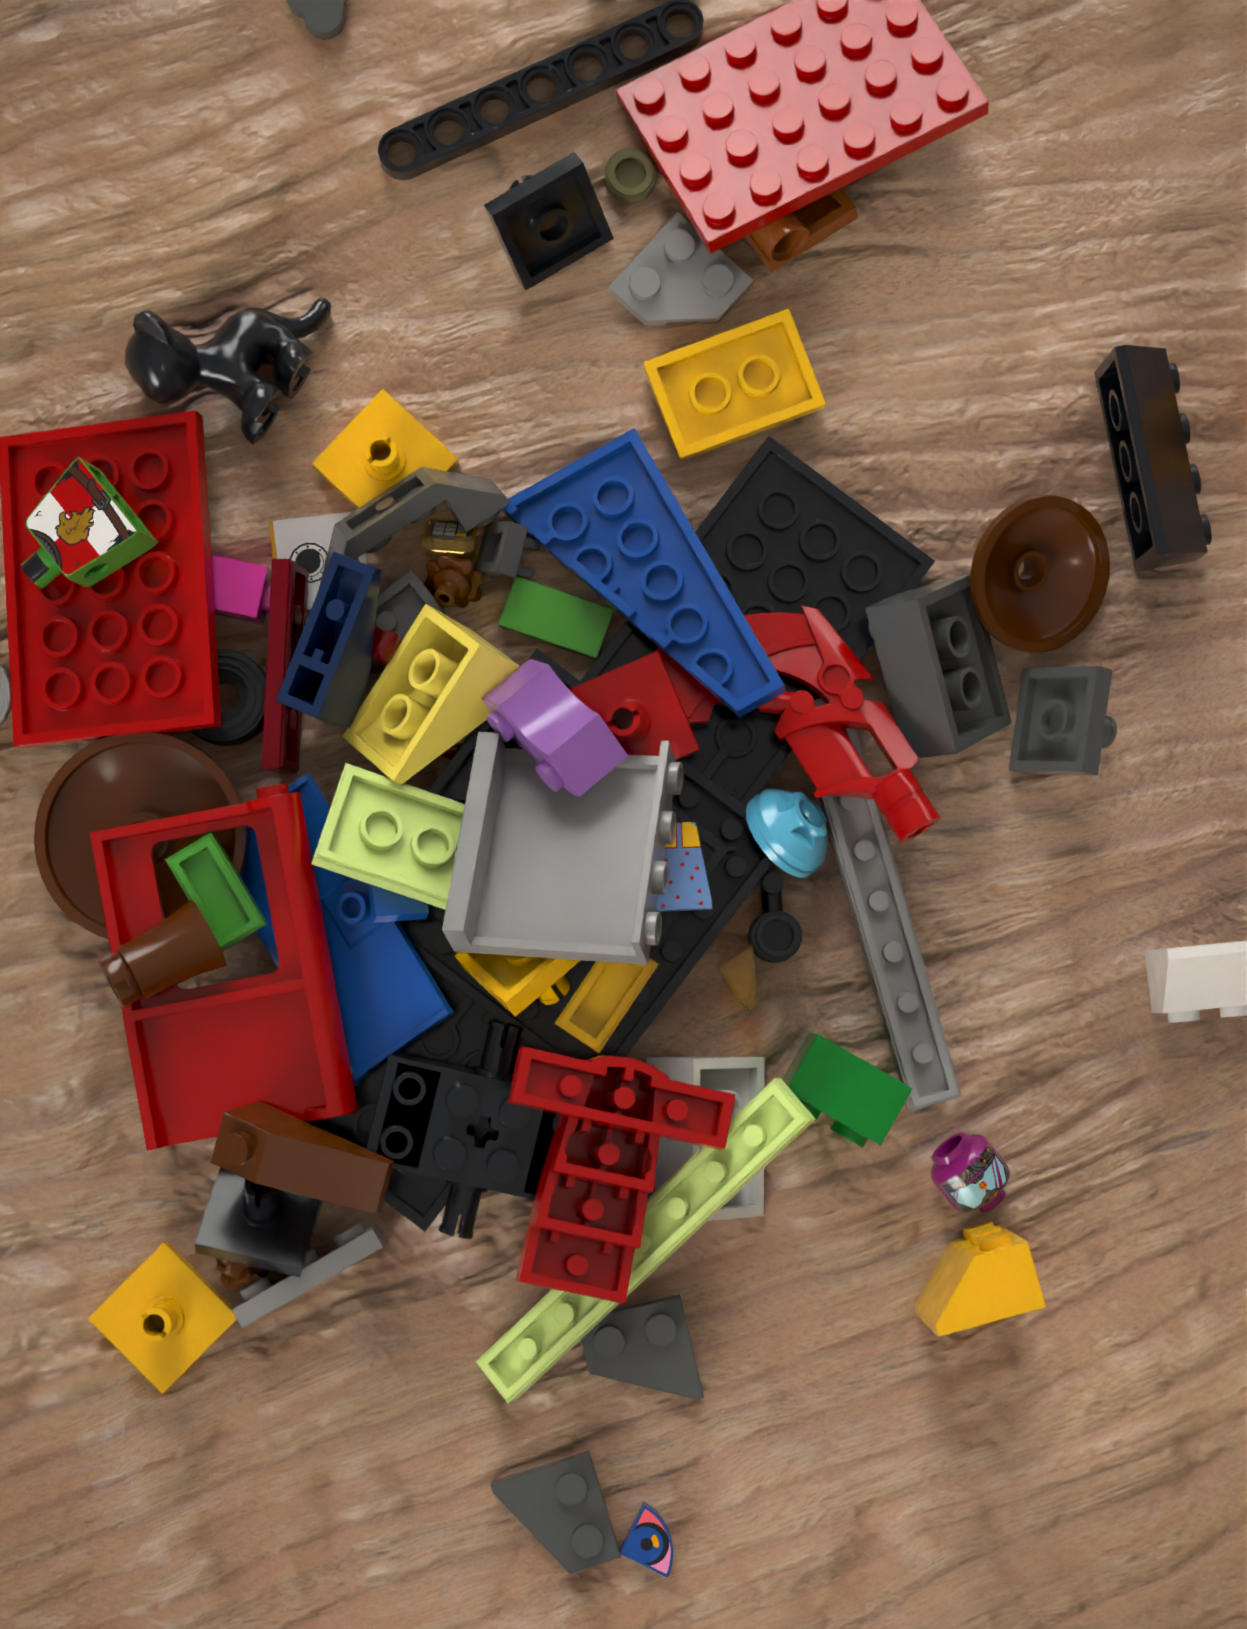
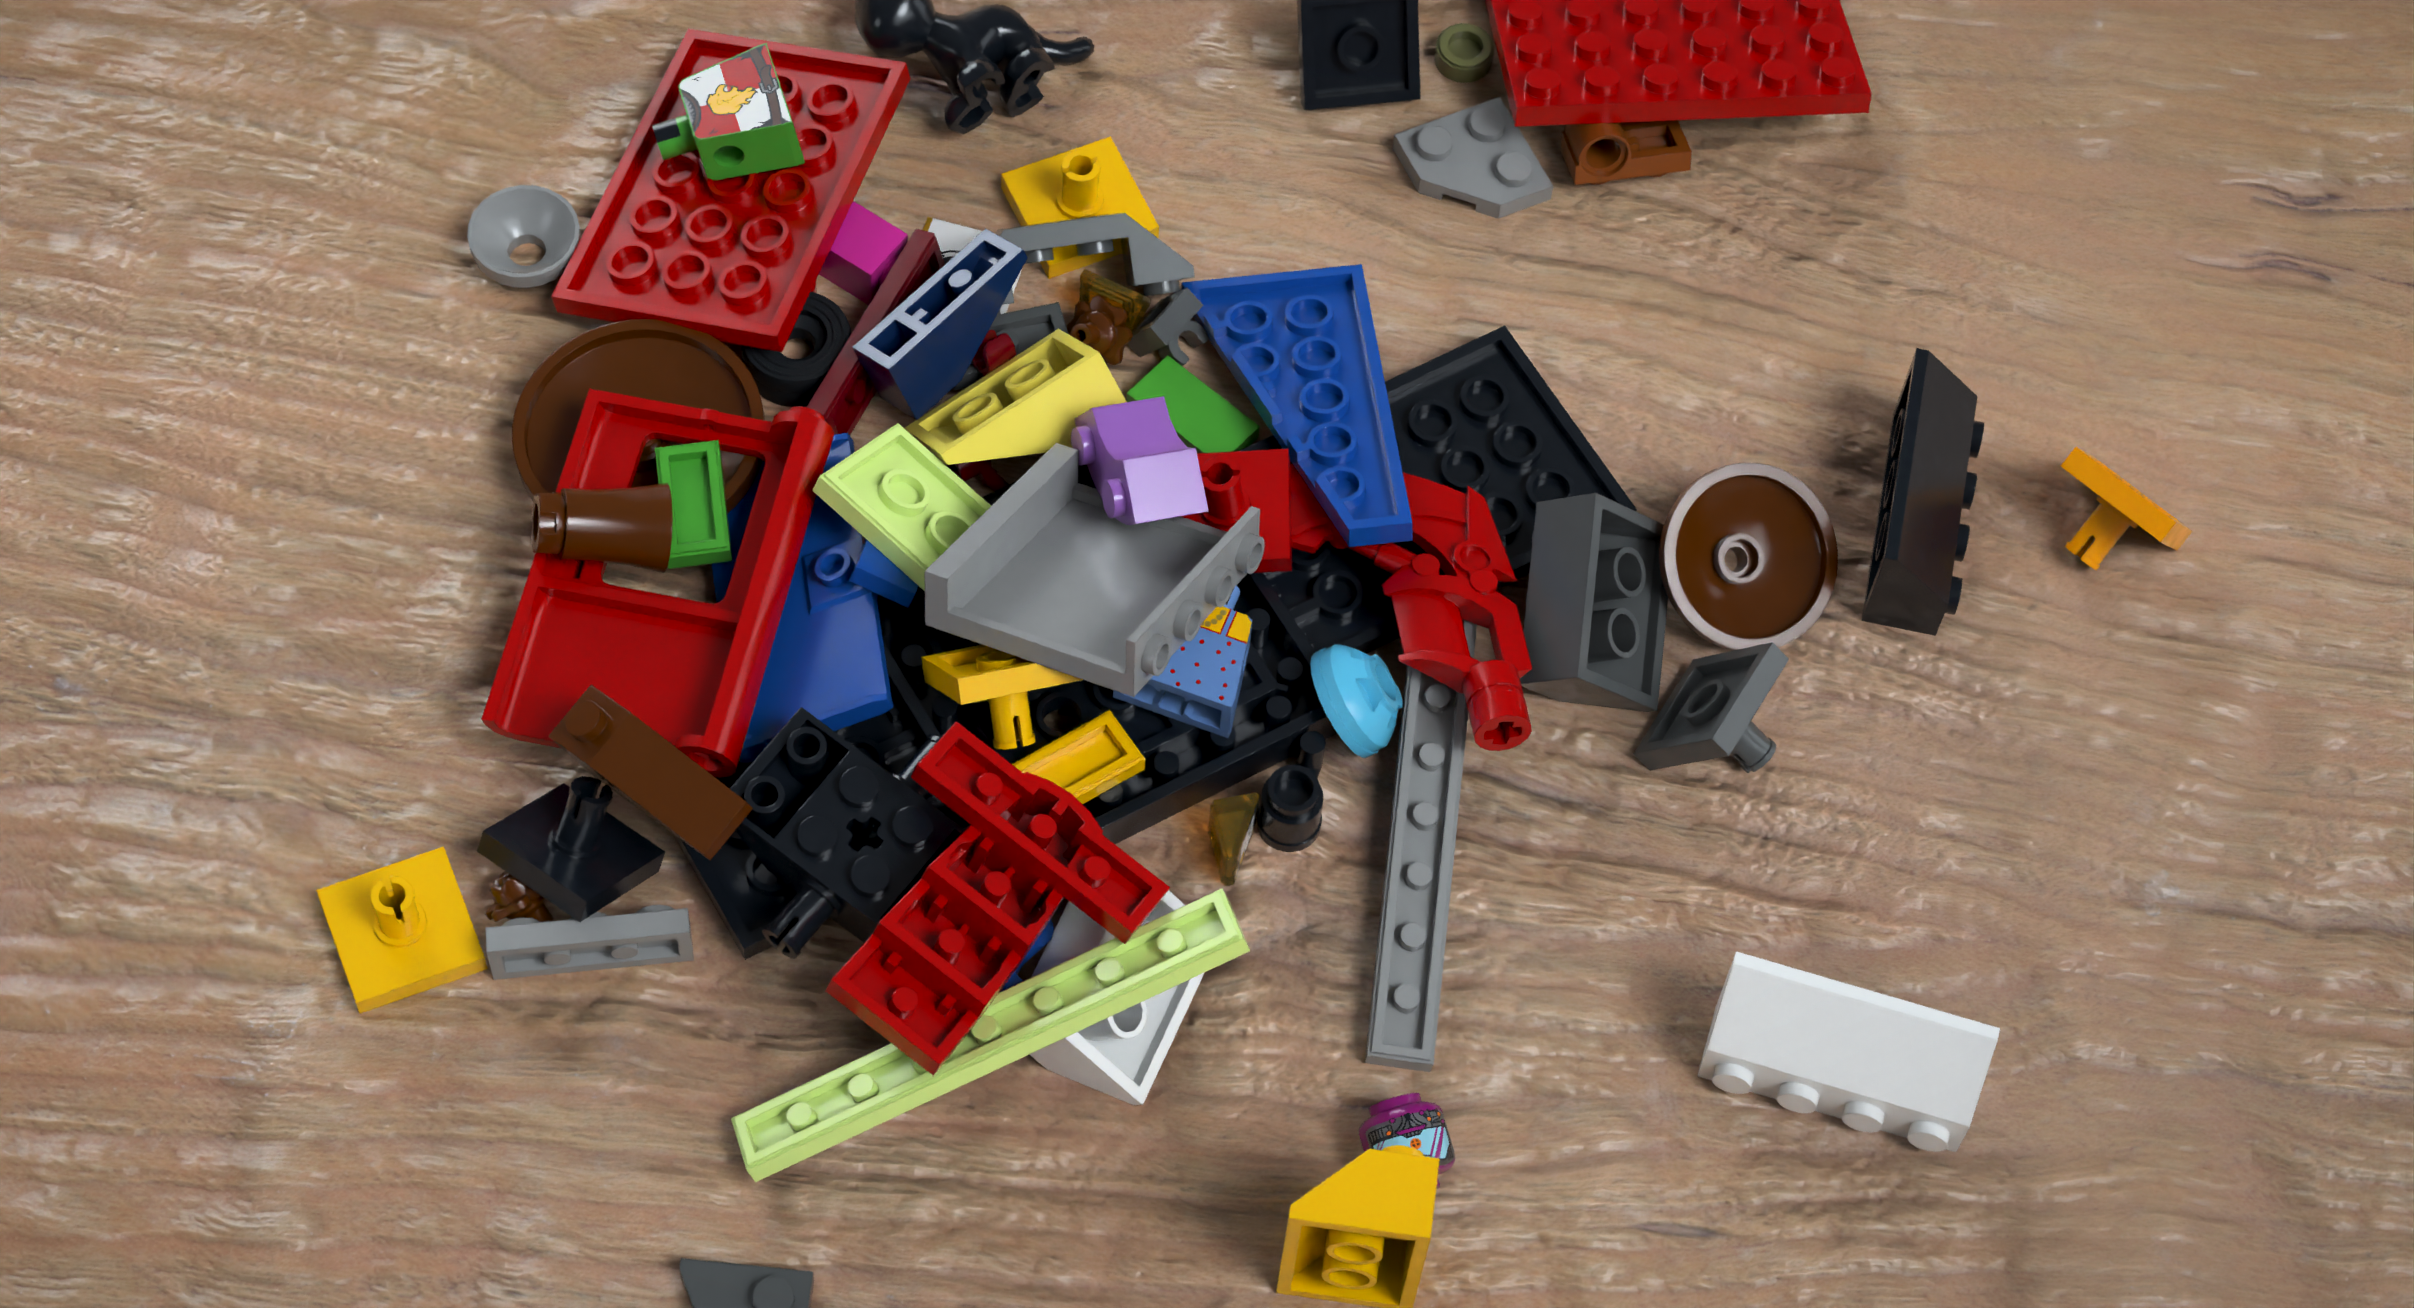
camera: 25 degrees right, 25 degrees down
dark grey wing [581,1294,704,1399] -> none
yellow plate [643,308,826,463] -> none
green brick [782,1032,913,1148] -> none

